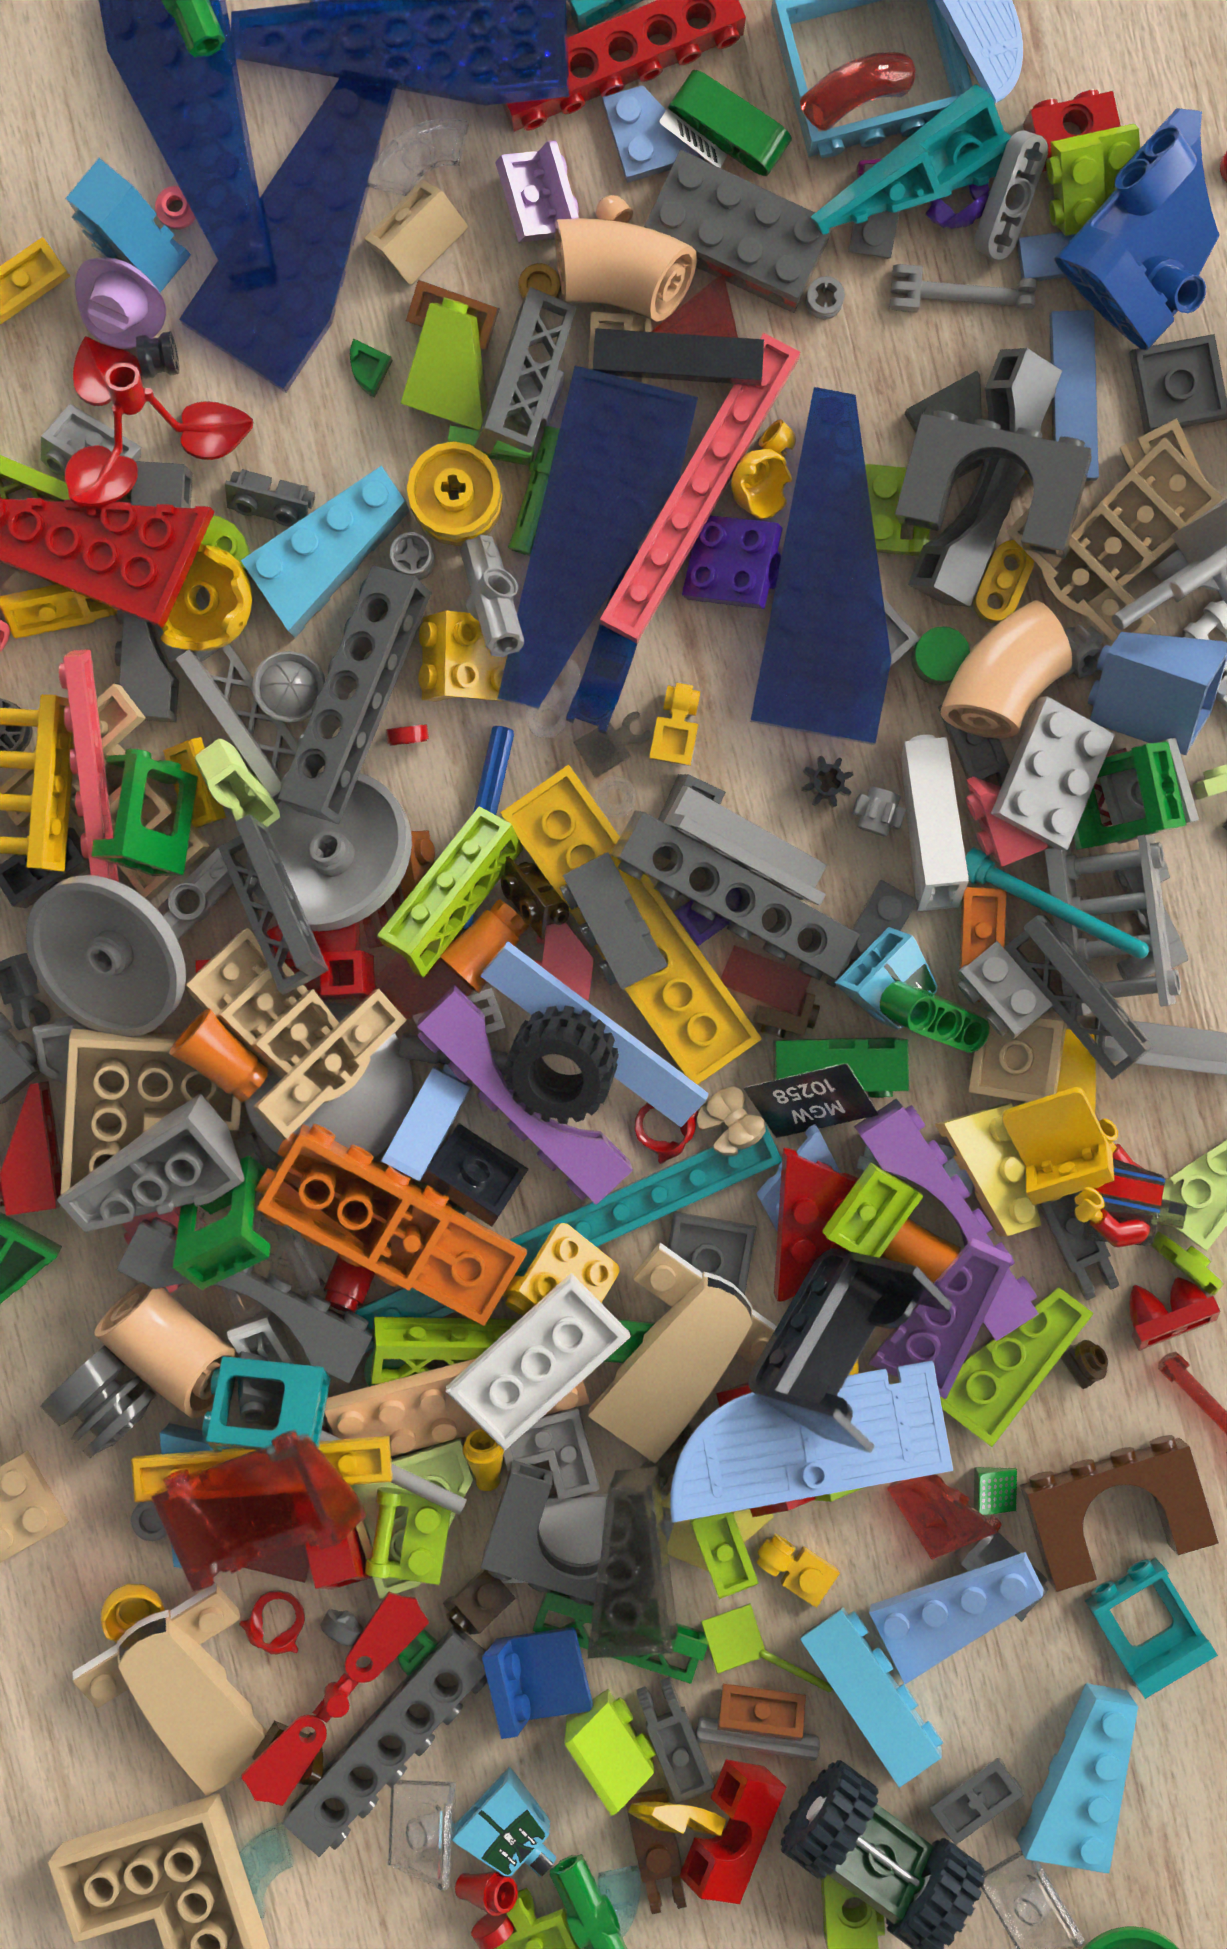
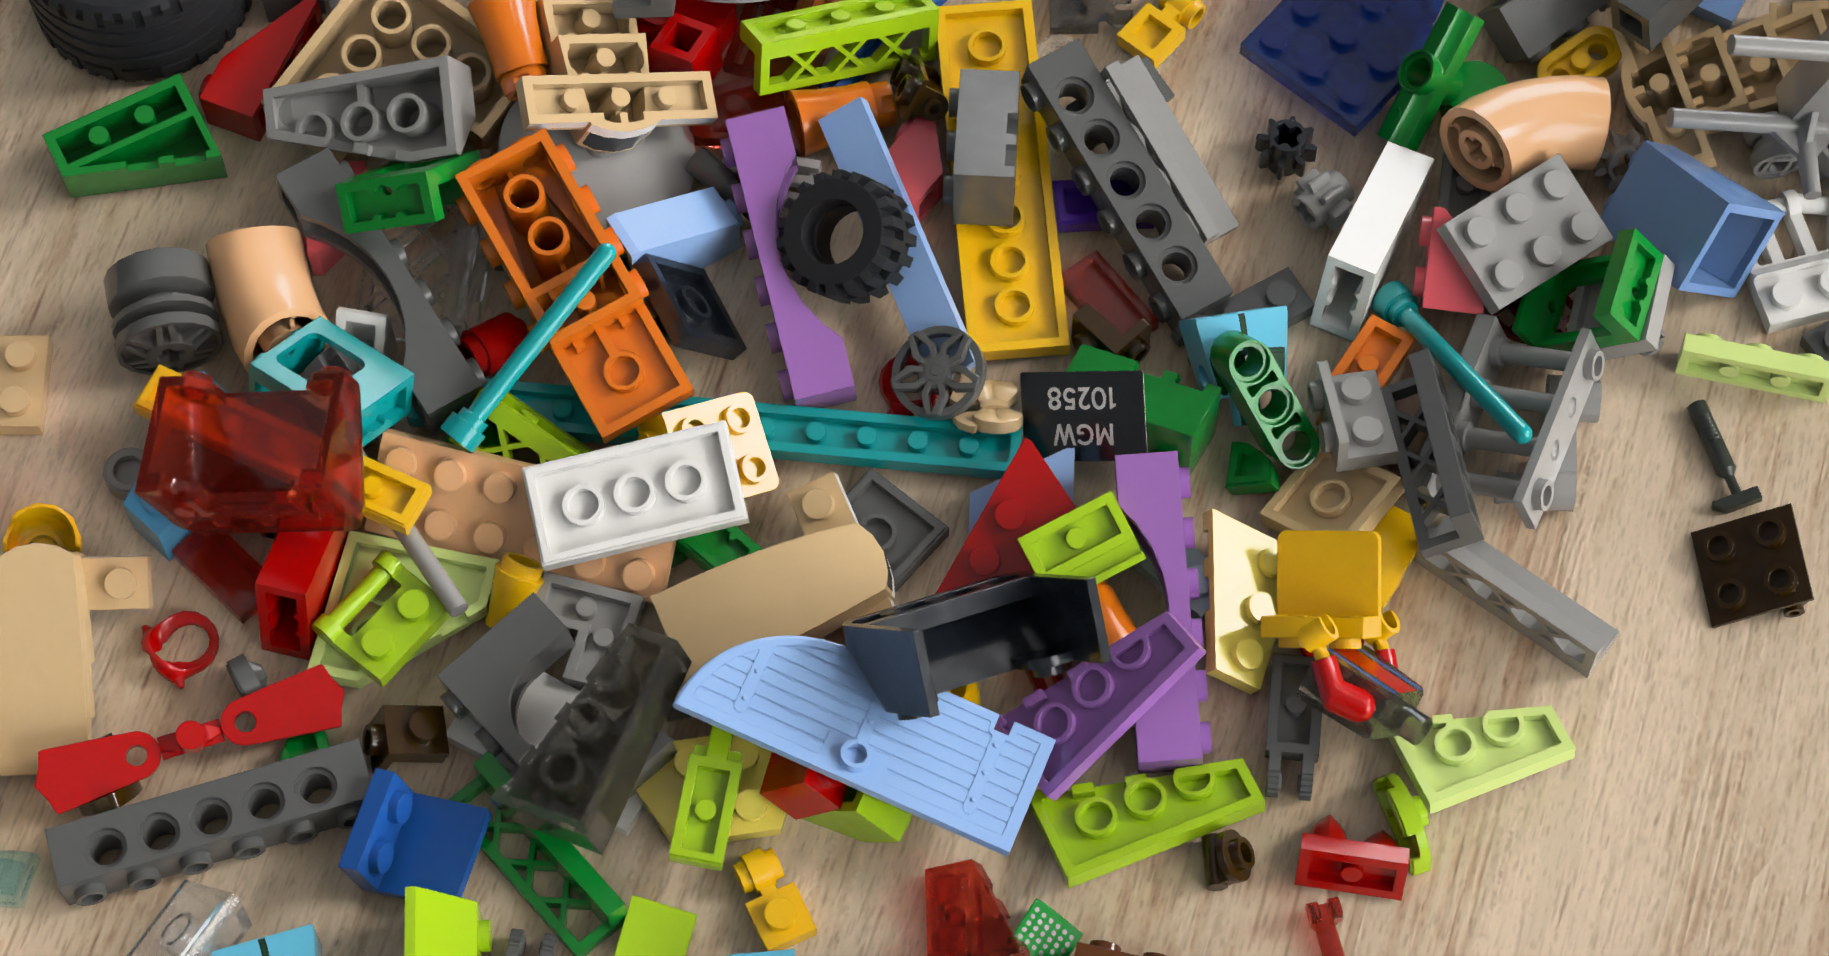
camera: 30 degrees right, 25 degrees down
none -> teal piece [440,243,616,453]
none -> dark grey wheel [891,326,987,421]
none -> green tile [1225,442,1279,495]
none -> green piece [1377,2,1485,152]

